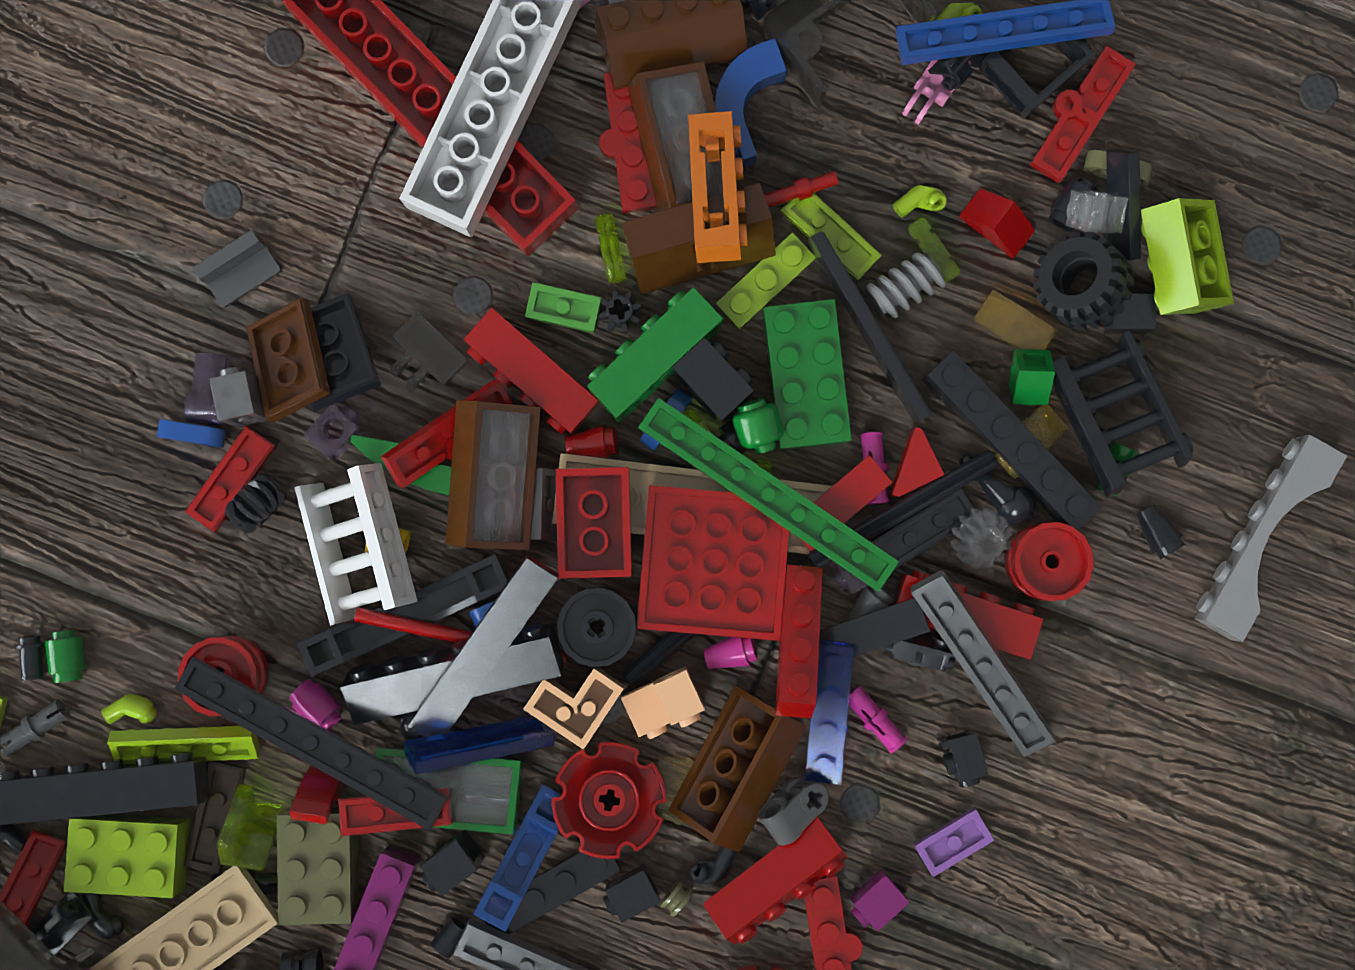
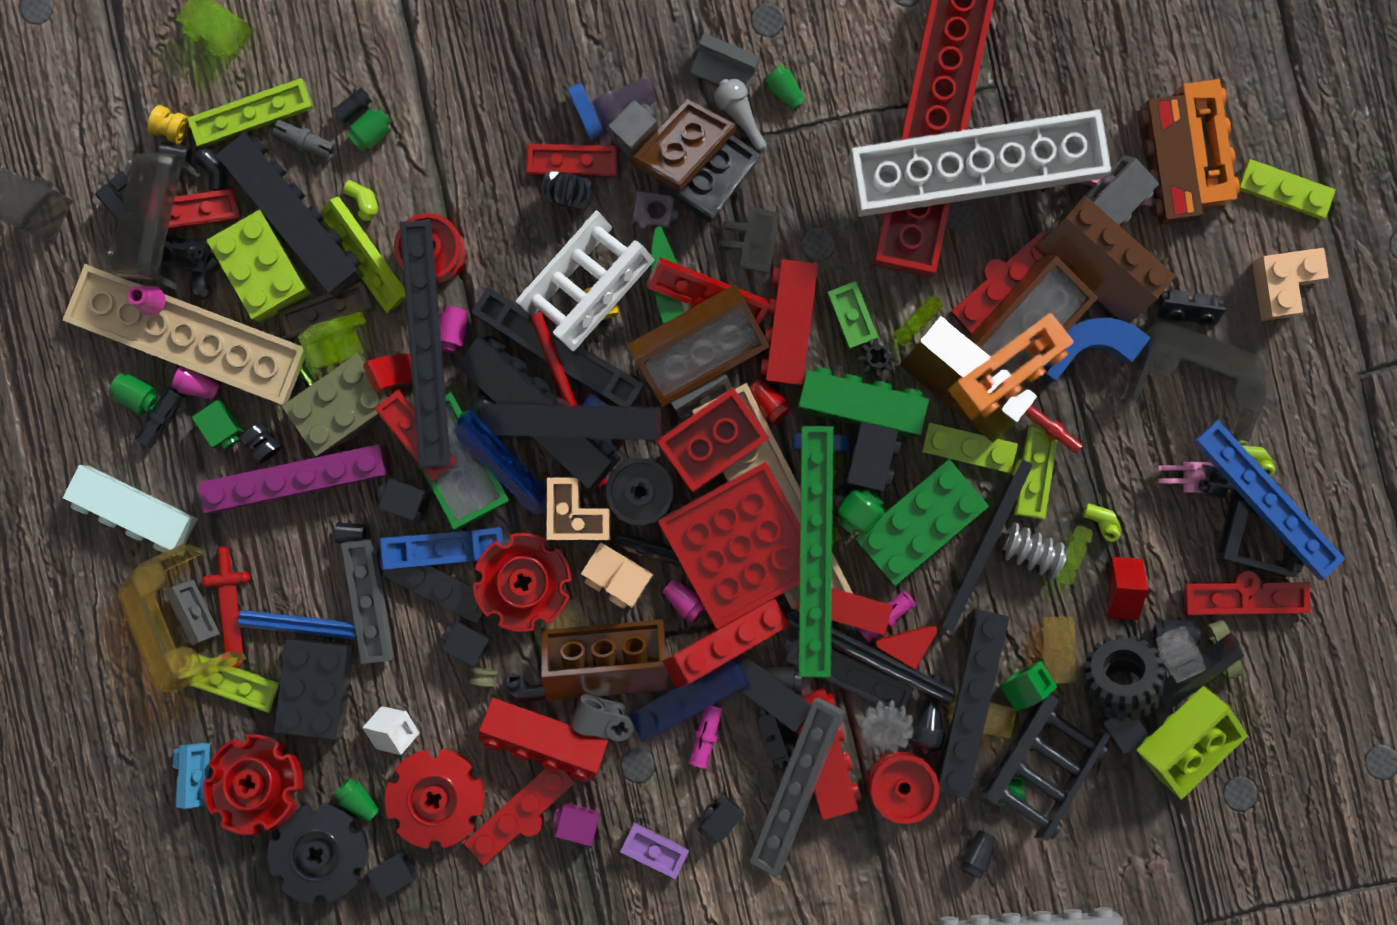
camera: 60 degrees right, 0 degrees up
none -> light grey piece [714,79,767,151]
none -> green cone [763,64,805,111]

